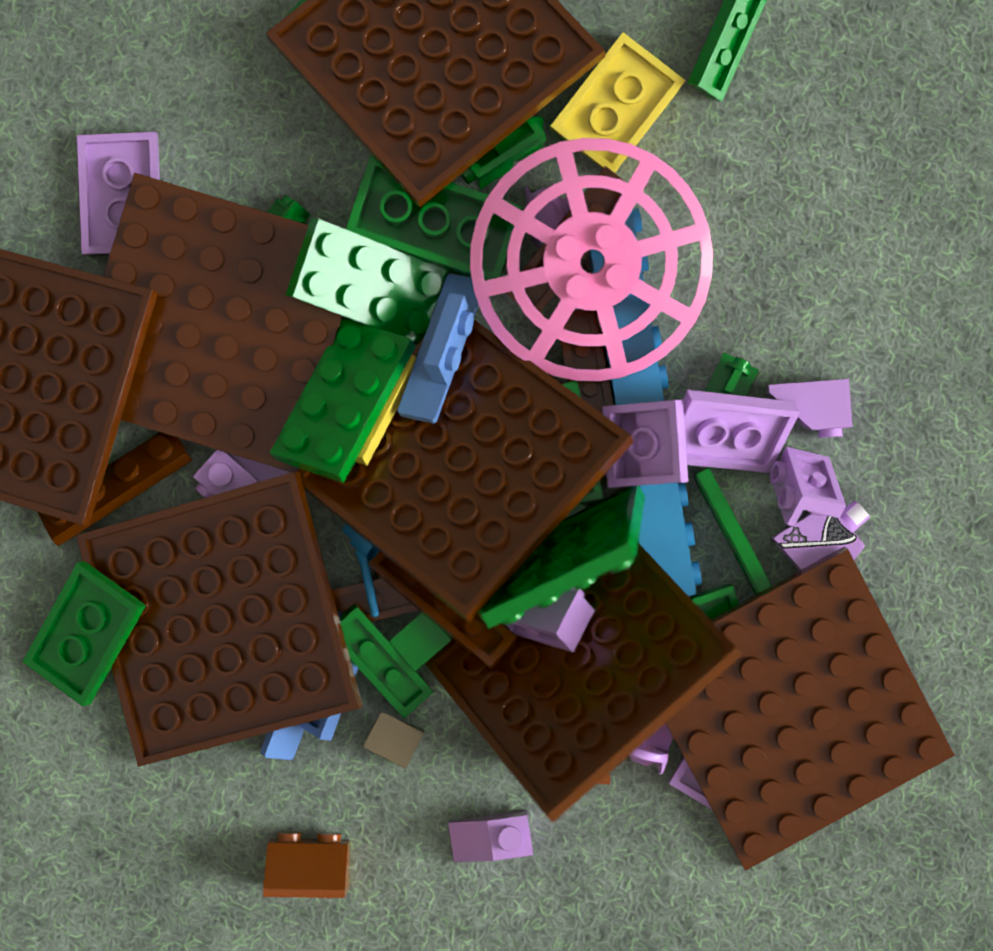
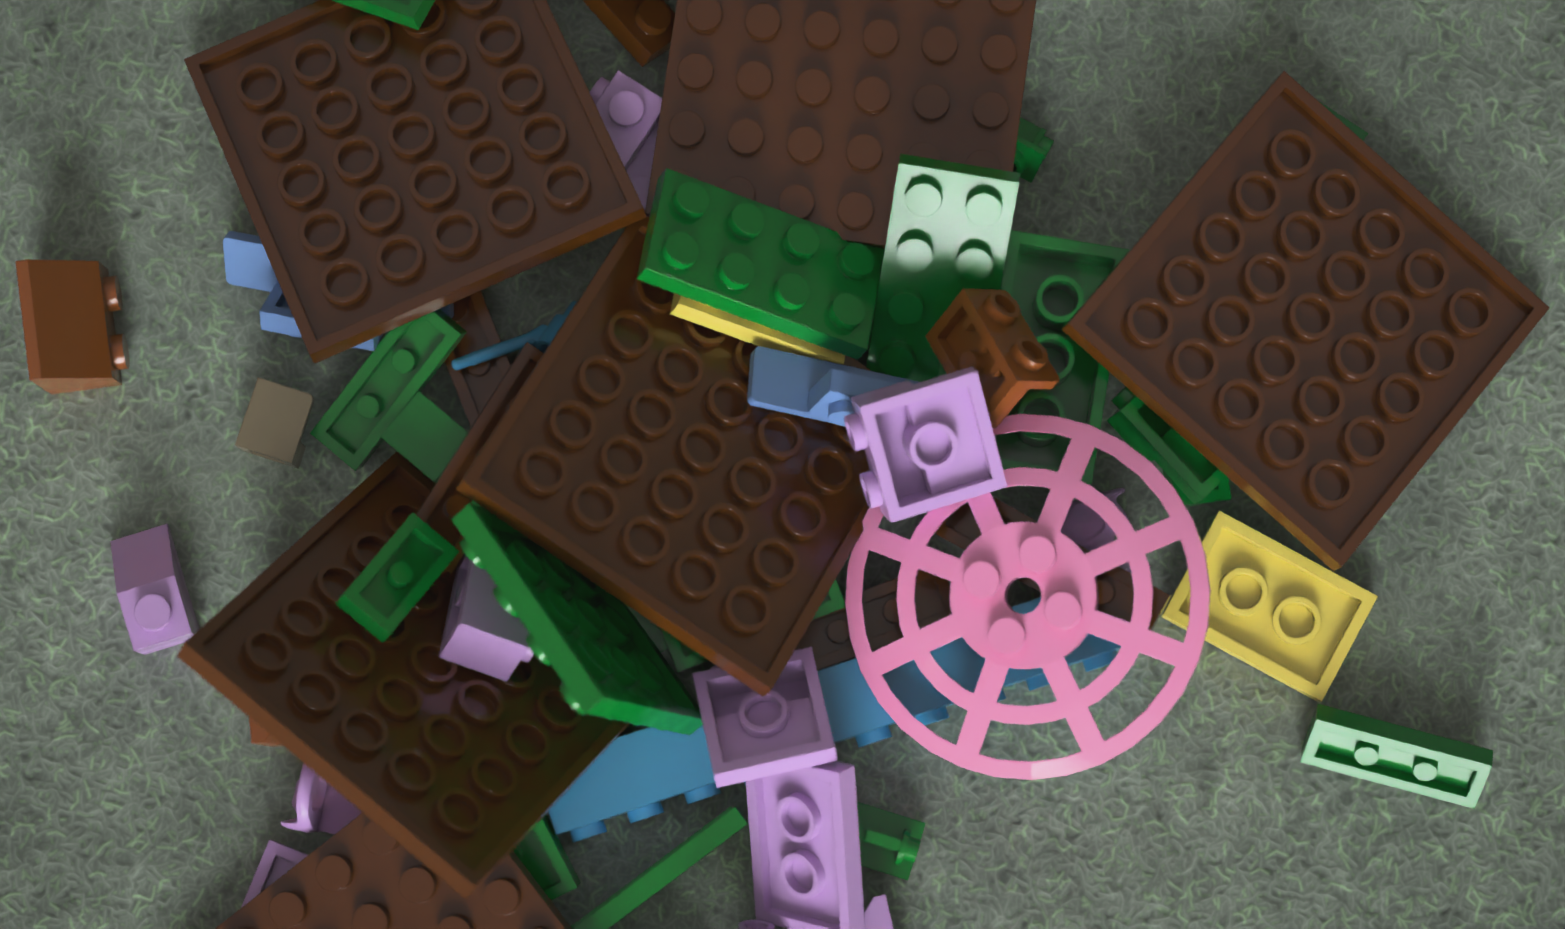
camera: 85 degrees right, 5 degrees down
none -> green plate [335,512,460,643]
none -> lavender plate [844,367,1007,523]
none -> dark orange bracket [925,288,1060,429]

